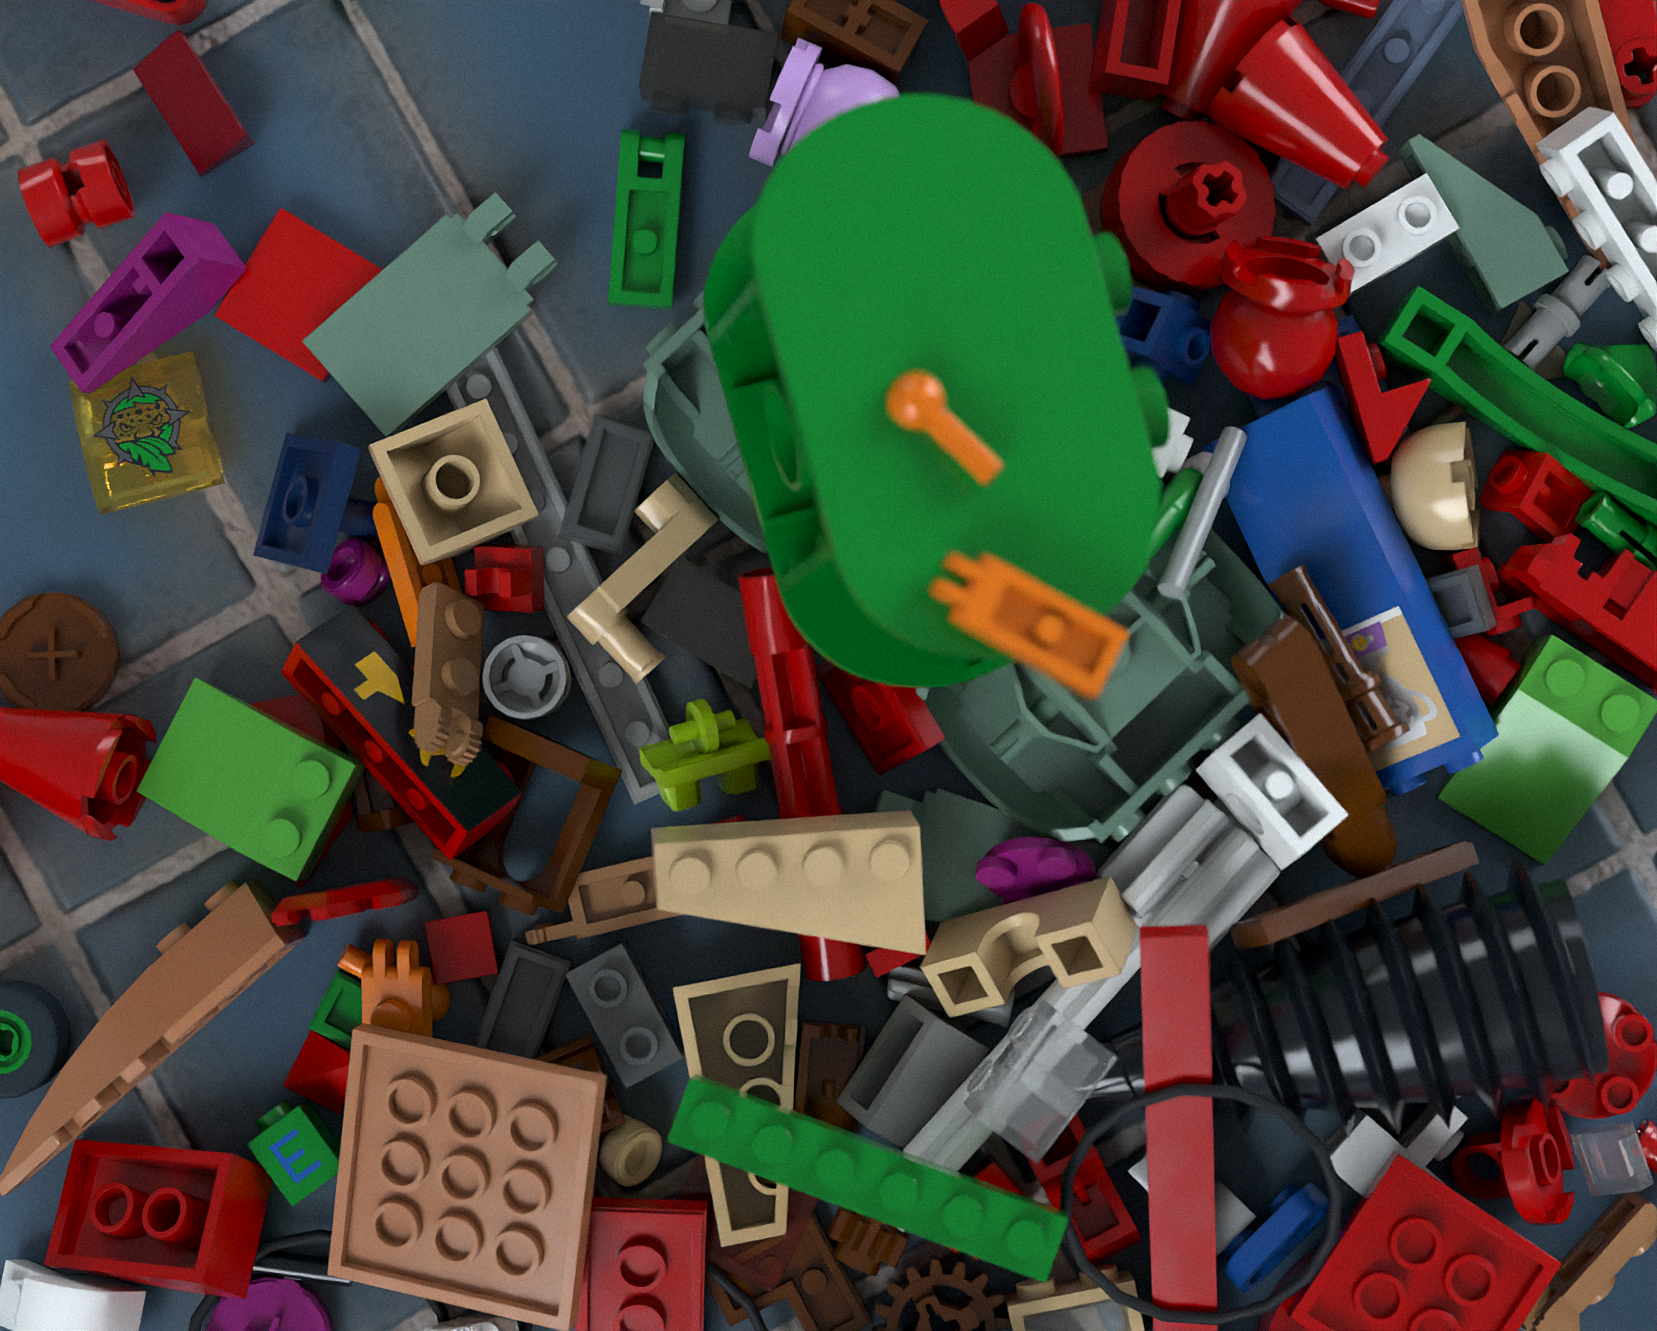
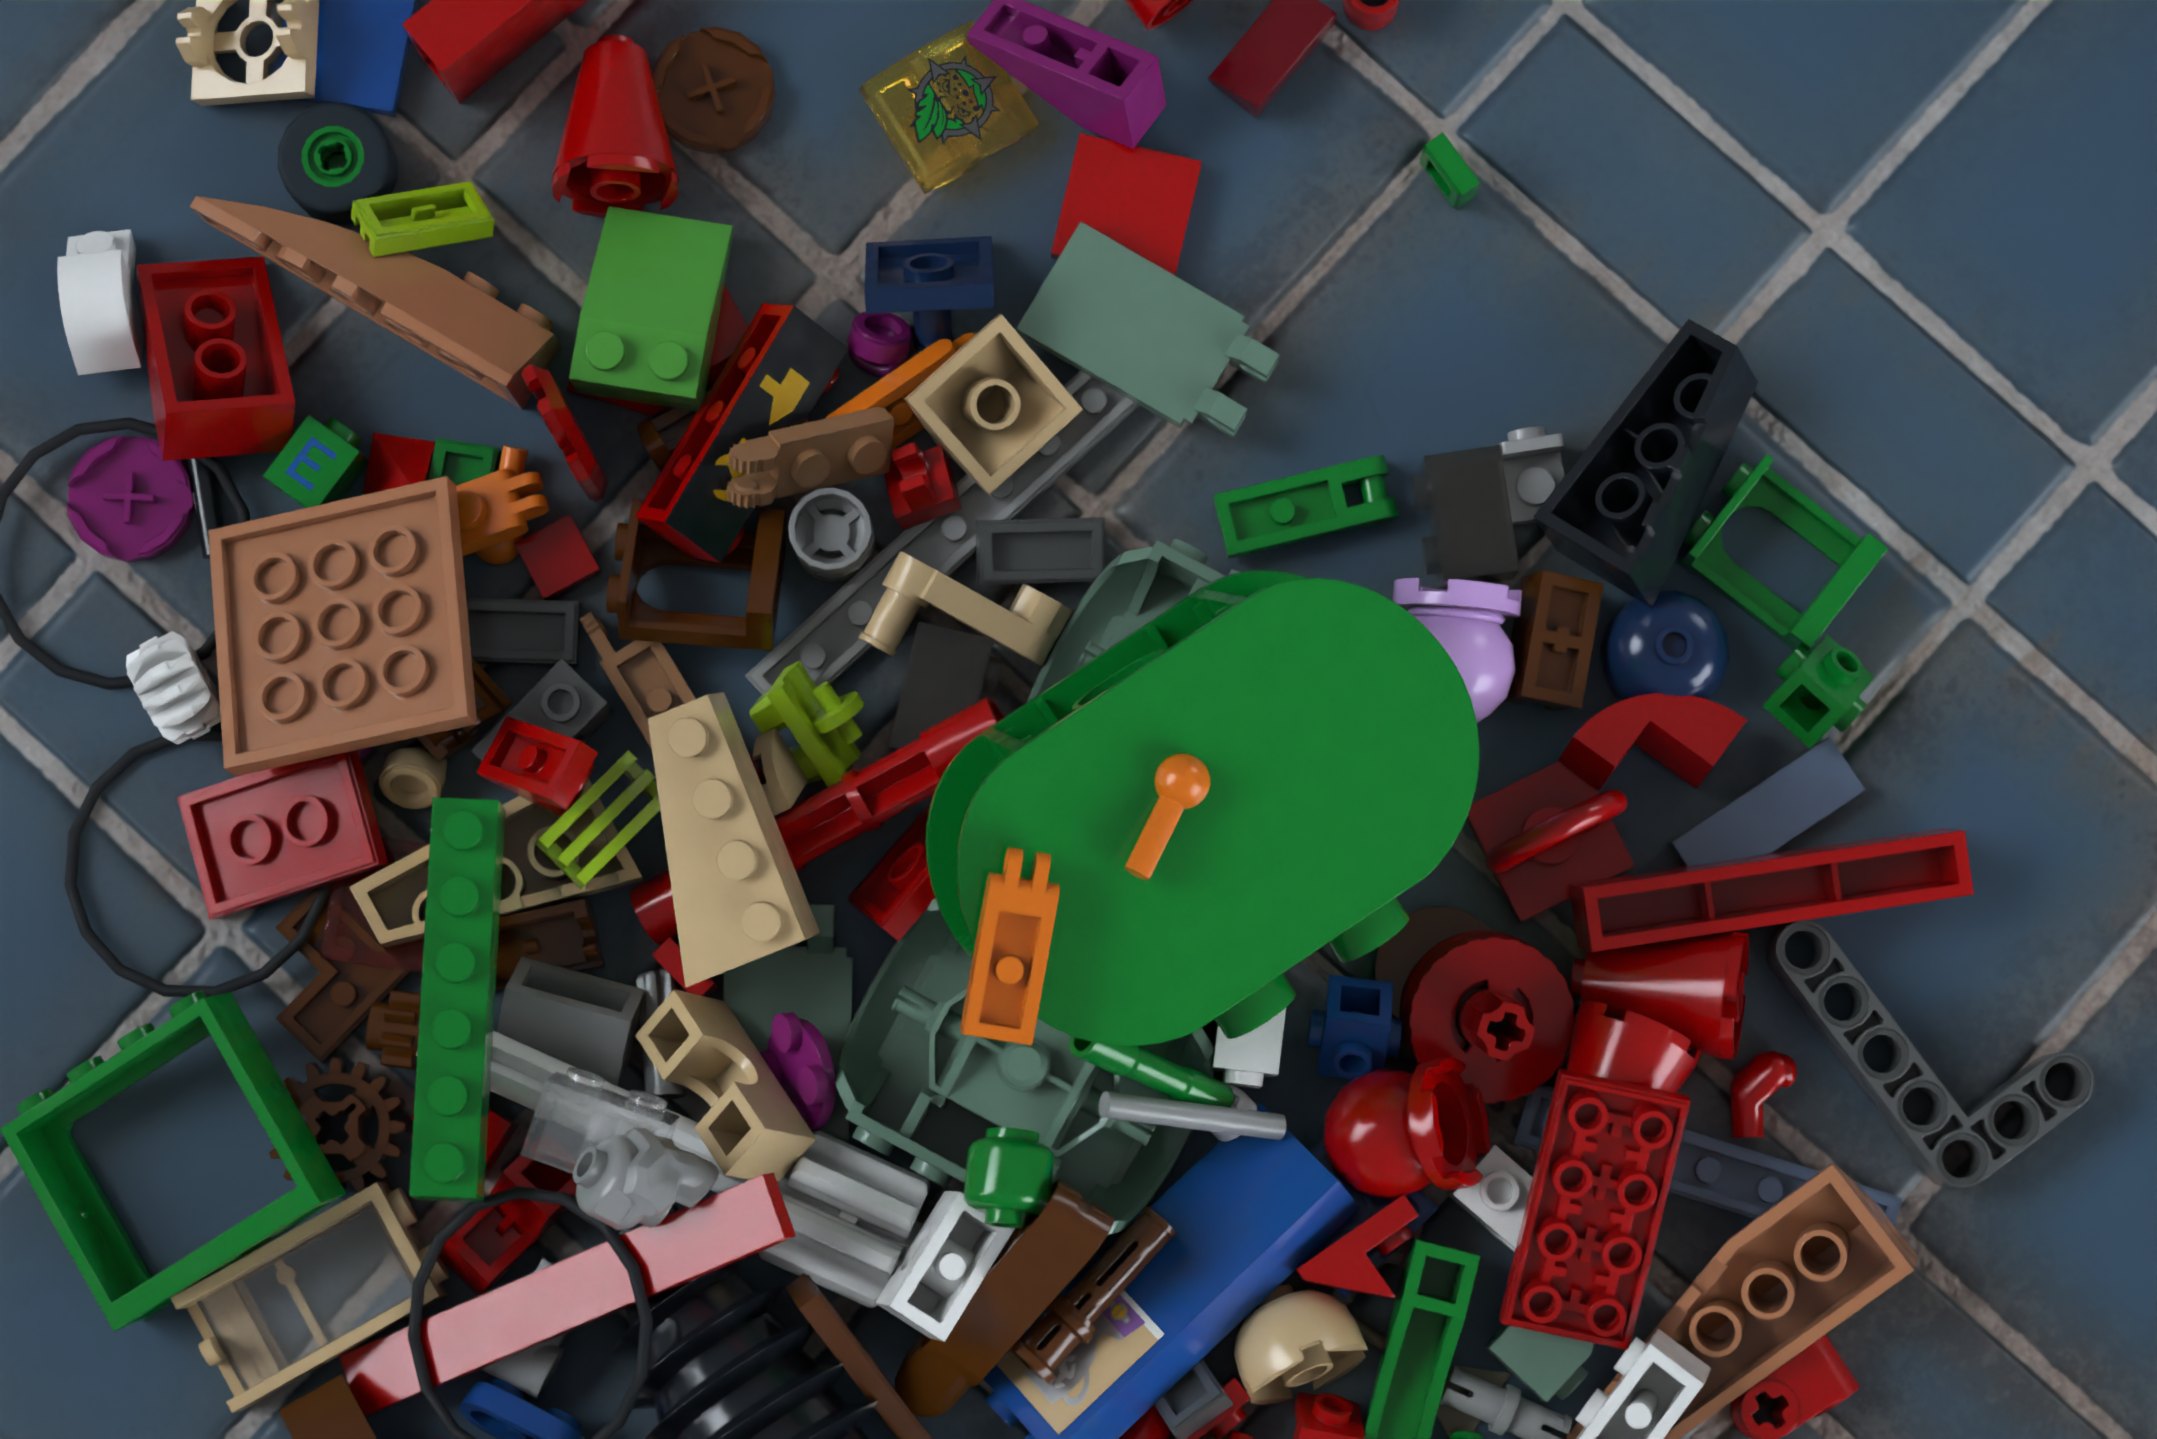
camera: 70 degrees right, 5 degrees down
none -> lime tile [351,181,495,257]
none -> red slope [476,716,598,817]
none -> lime tile [535,750,660,889]
none -> light grey head [572,1128,719,1230]
none -> tan tile [752,728,808,816]
none -> green head [964,1127,1054,1228]
none -> red tile [1499,1068,1691,1350]

